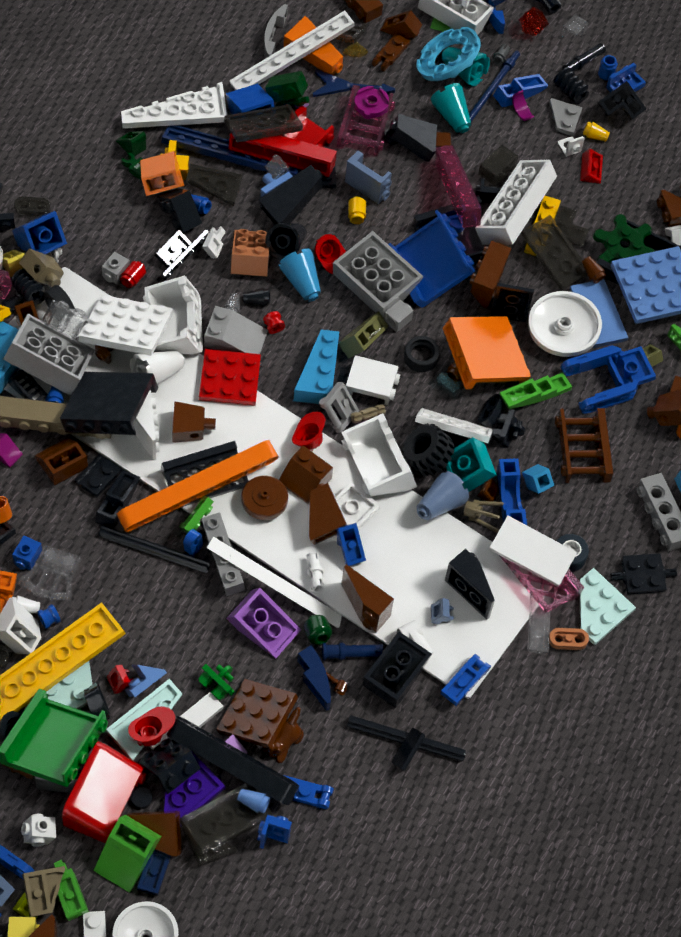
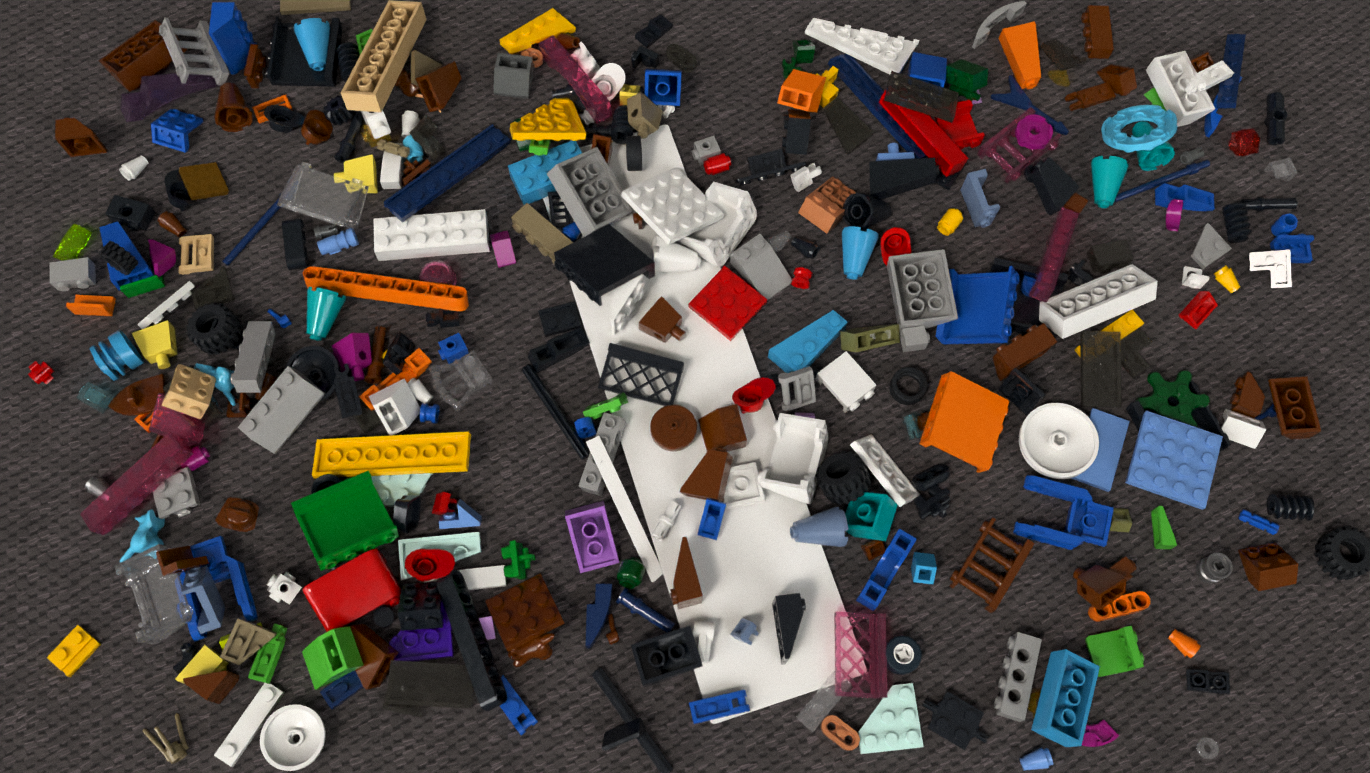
camera: 40 degrees right, 10 degrees up
reddish brown slope [35,438,88,486] -> none
clear brick [42,300,89,340] -> none
orange beam [116,440,279,532] -> none
blue cone [191,194,212,214] -> none
white plate [230,11,355,90] -> none
medium blue cone [237,789,270,813] -> none
blue bracket [257,815,292,849] -> none
clear panel [264,154,290,180] -> none
dark tan axle [351,404,386,423] -> none
dark tan plant [464,499,504,533] -> none
white tile [489,516,577,587] -> none
bright green slope [500,372,572,409] -> none
reddish brown cone [581,256,606,284] -> none

